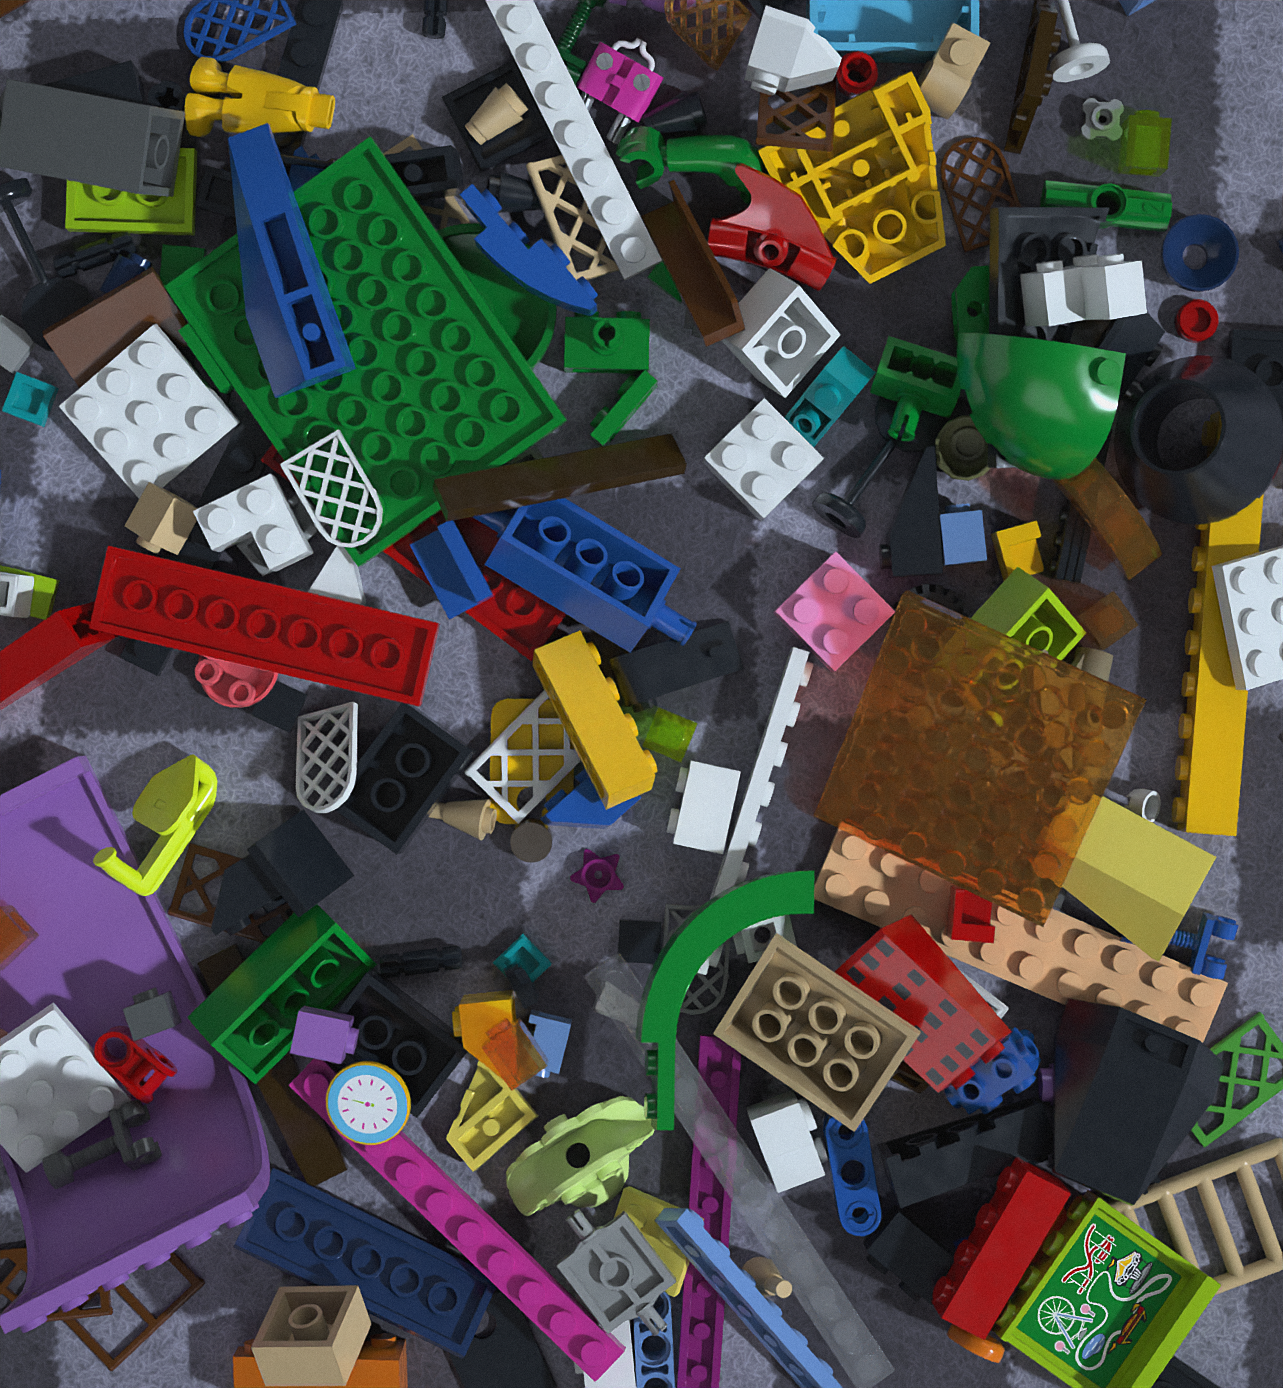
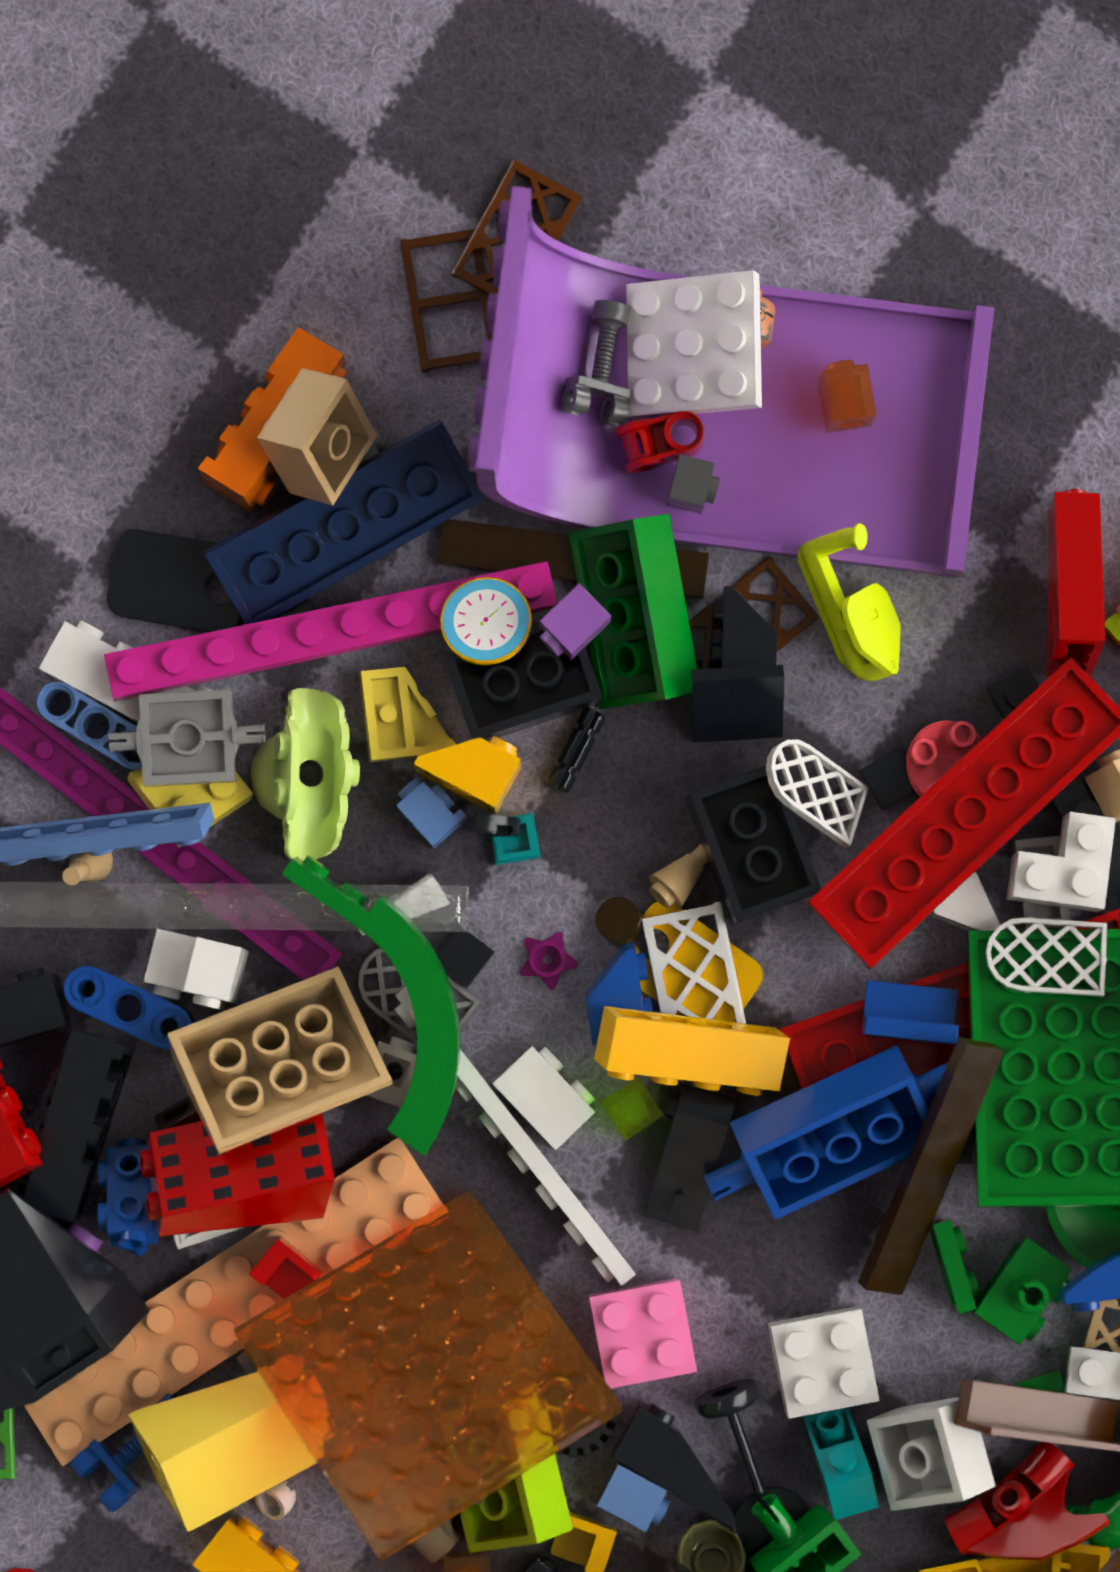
camera: 120 degrees right, 5 degrees down
clear orange brick [482,1017,549,1091] -> none

